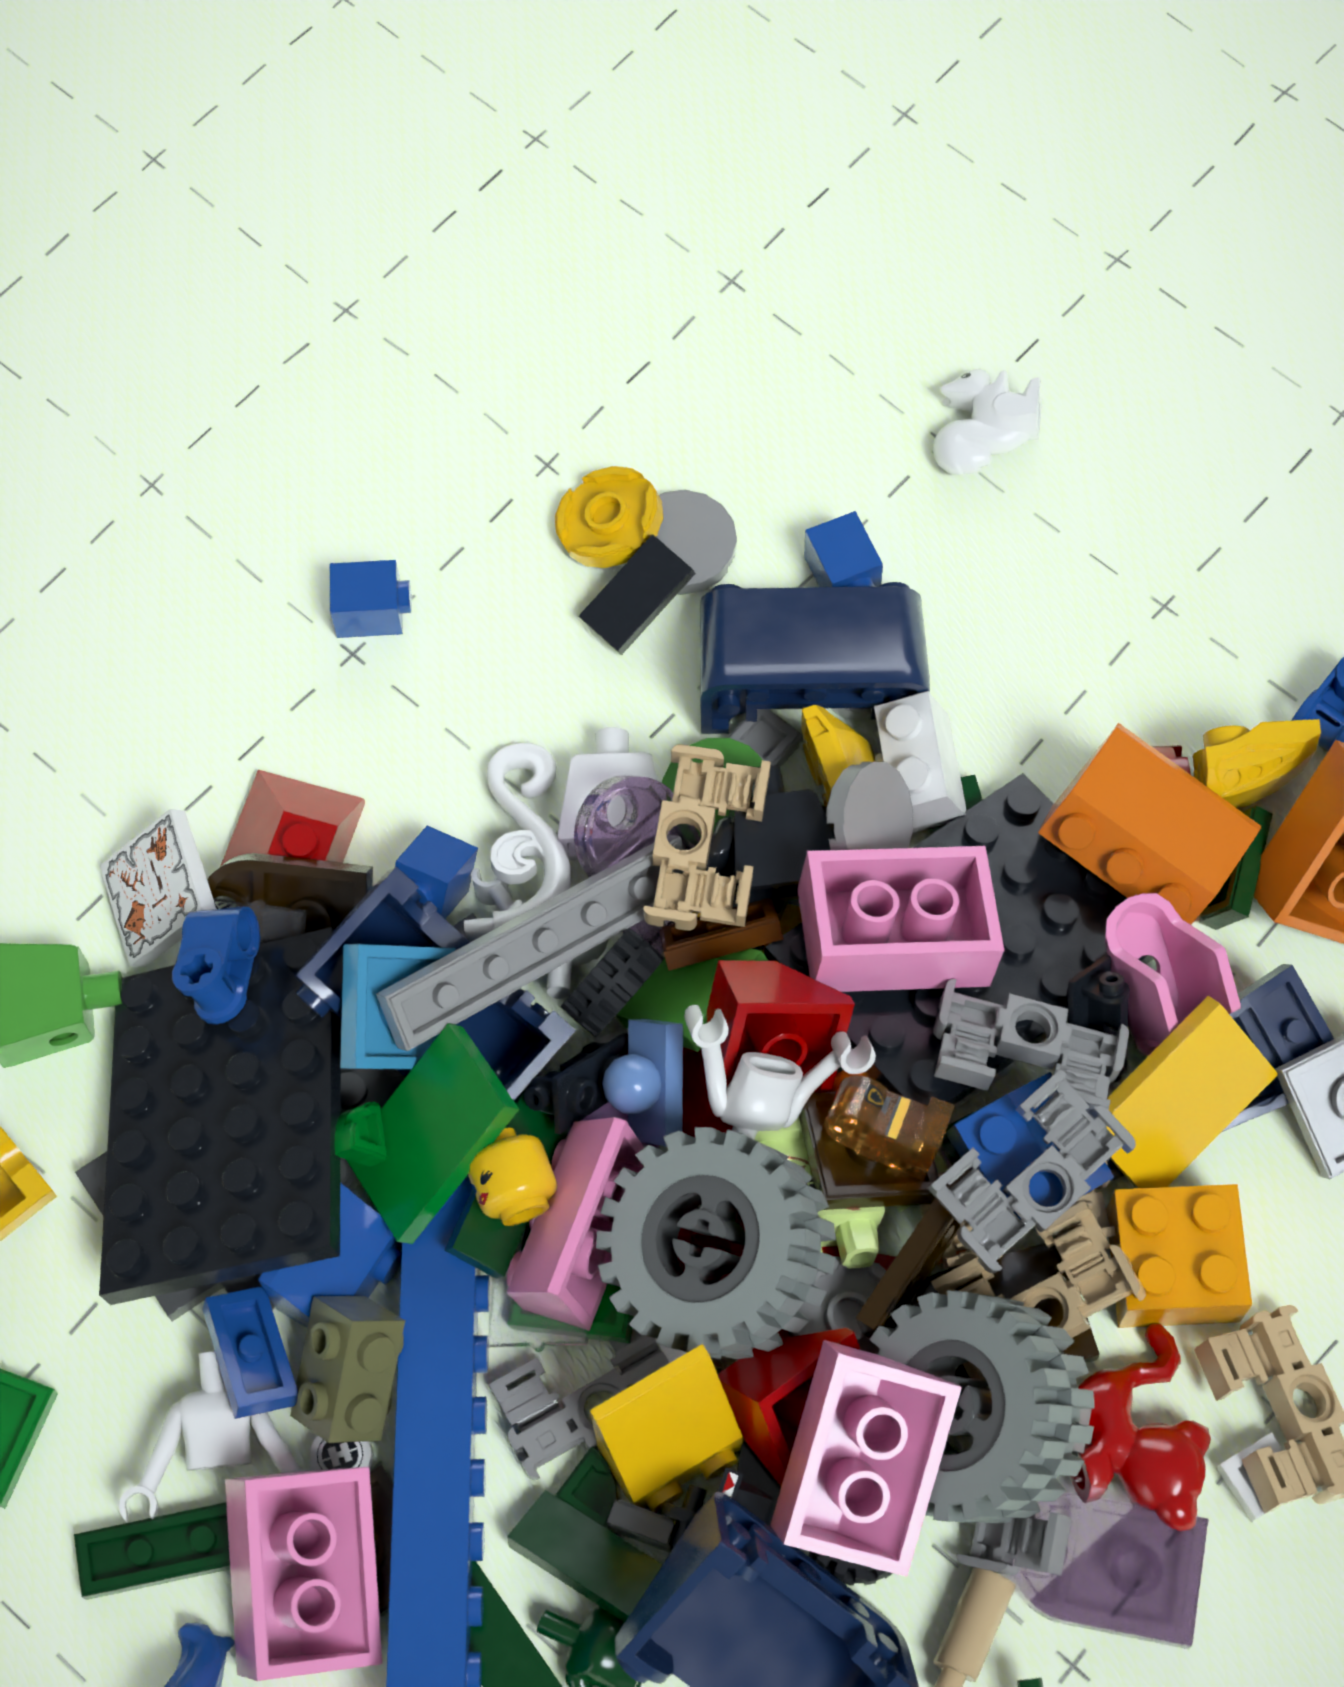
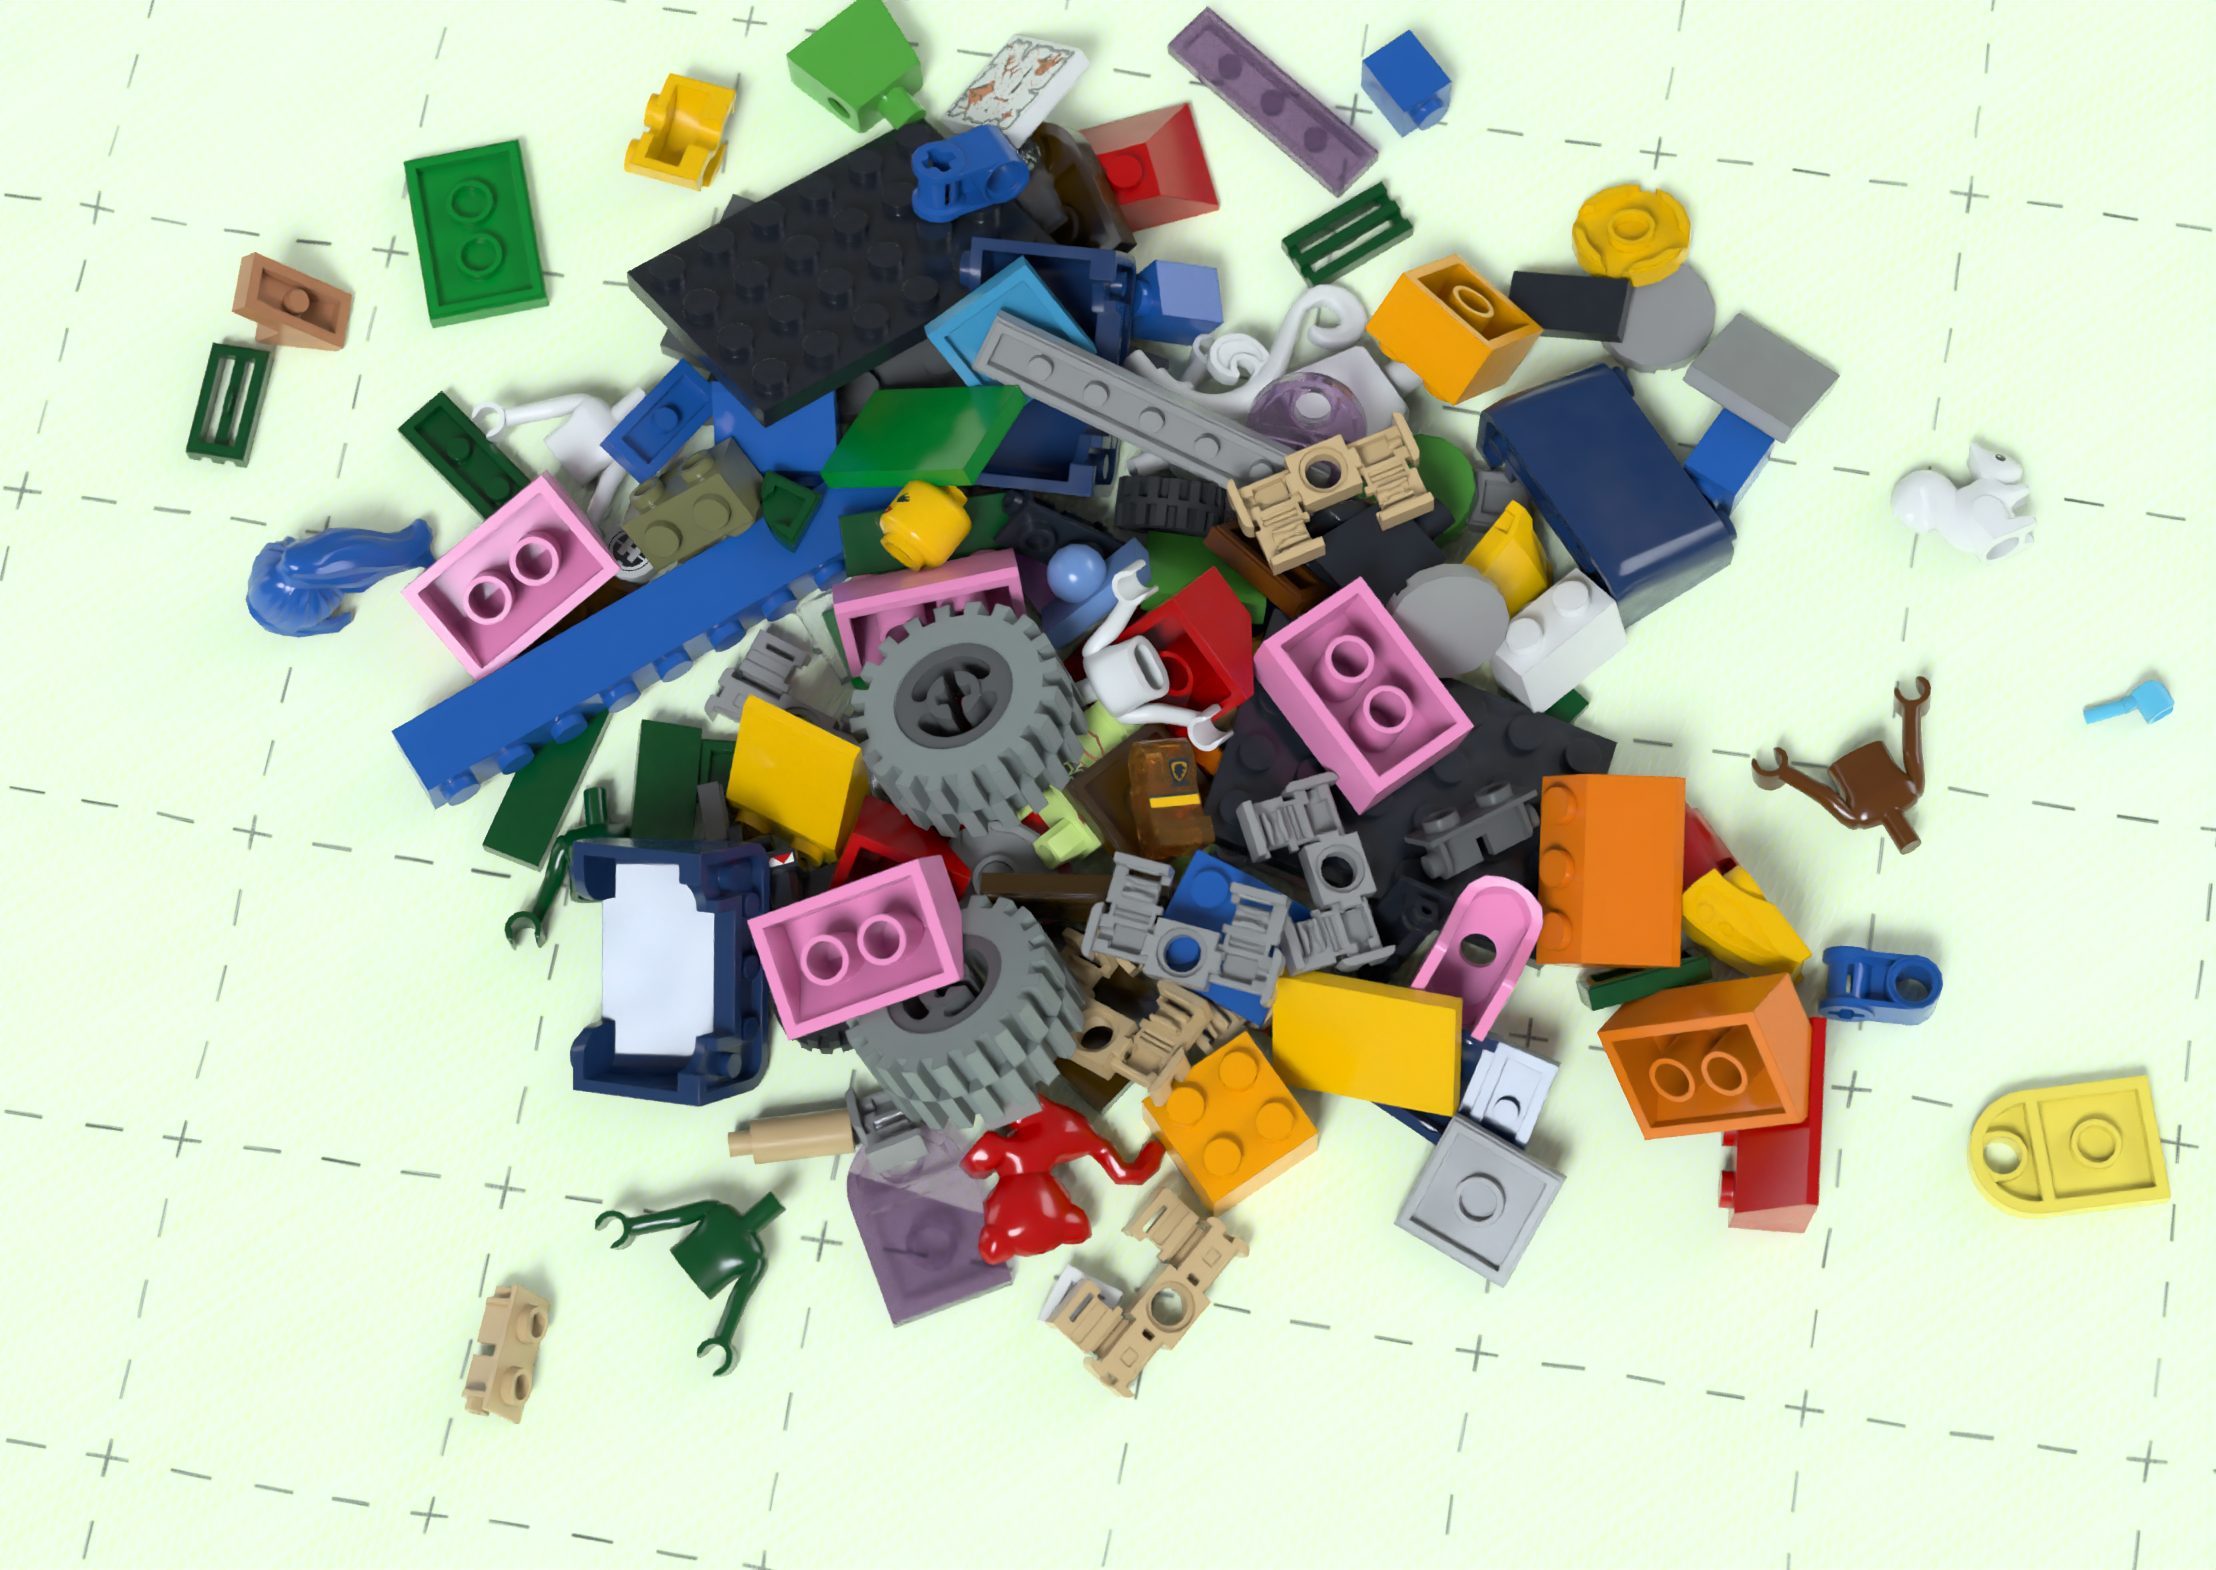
camera: 60 degrees right, 5 degrees up
green tile [335,1102,387,1167] -> none
none -> dark green tile [761,470,823,554]
none -> clear purple tile [1167,6,1379,199]
none -> dark green tile [1281,181,1414,288]
none -> light orange brick [1364,253,1544,406]
none -> dark grey hinge [1404,781,1540,880]
none -> light grey tile [1682,313,1841,444]
none -> reddish brown piece [1751,676,1931,855]
none -> medium azure hand [2082,680,2175,725]

